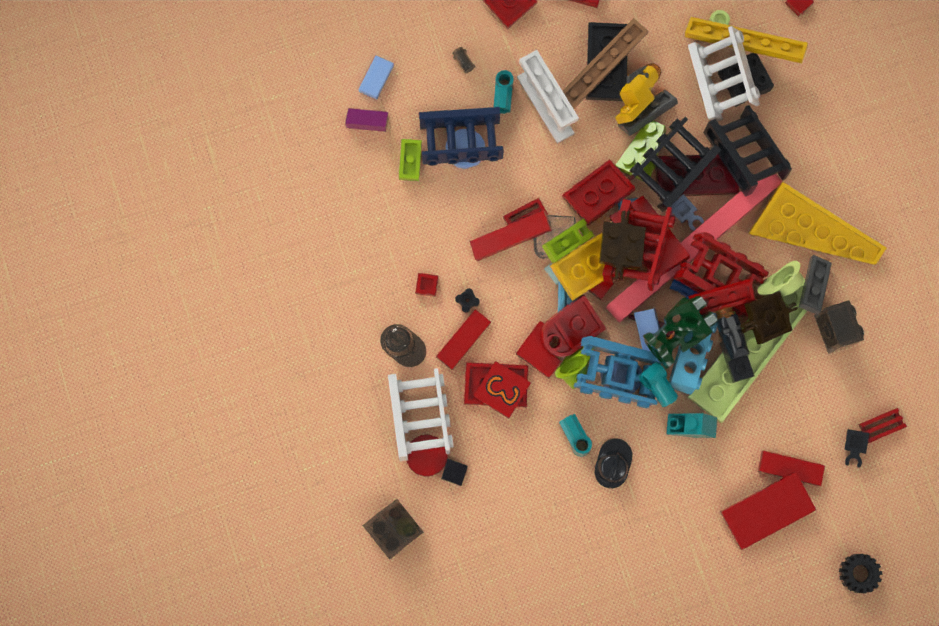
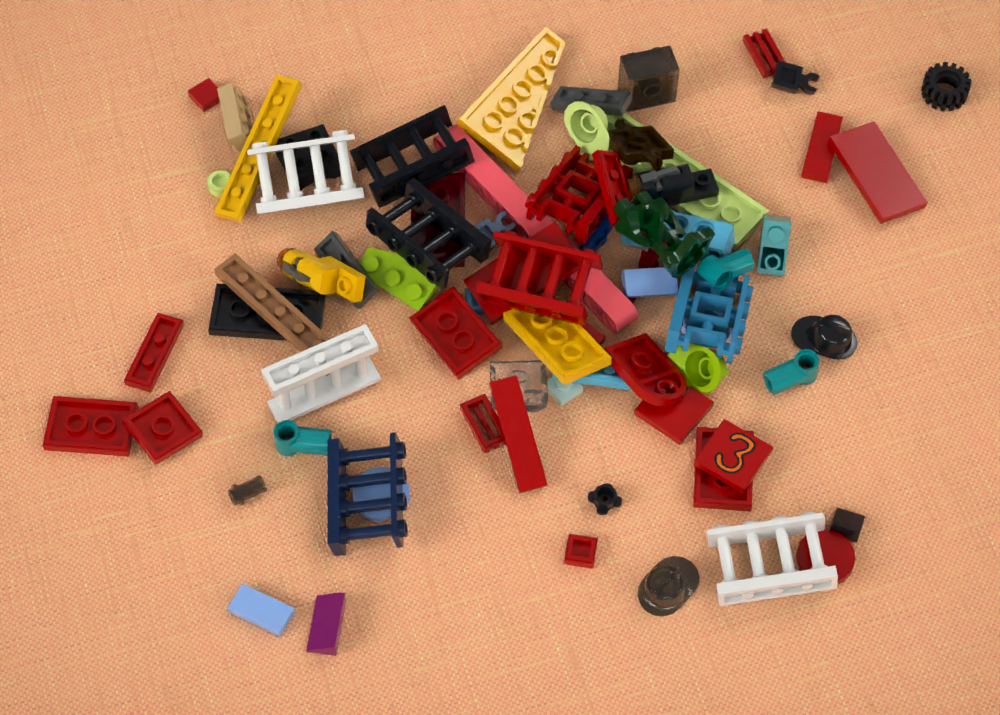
camera: 85 degrees left, 20 degrees down
clear smoke slope [362,499,424,560] -> none
lime plate [399,139,422,181] -> none
red tile [436,309,491,370] -> none
lime plate [542,218,595,263] -> none
dark brown plate [599,211,646,281] -> none
none -> tan piece [217,82,253,153]

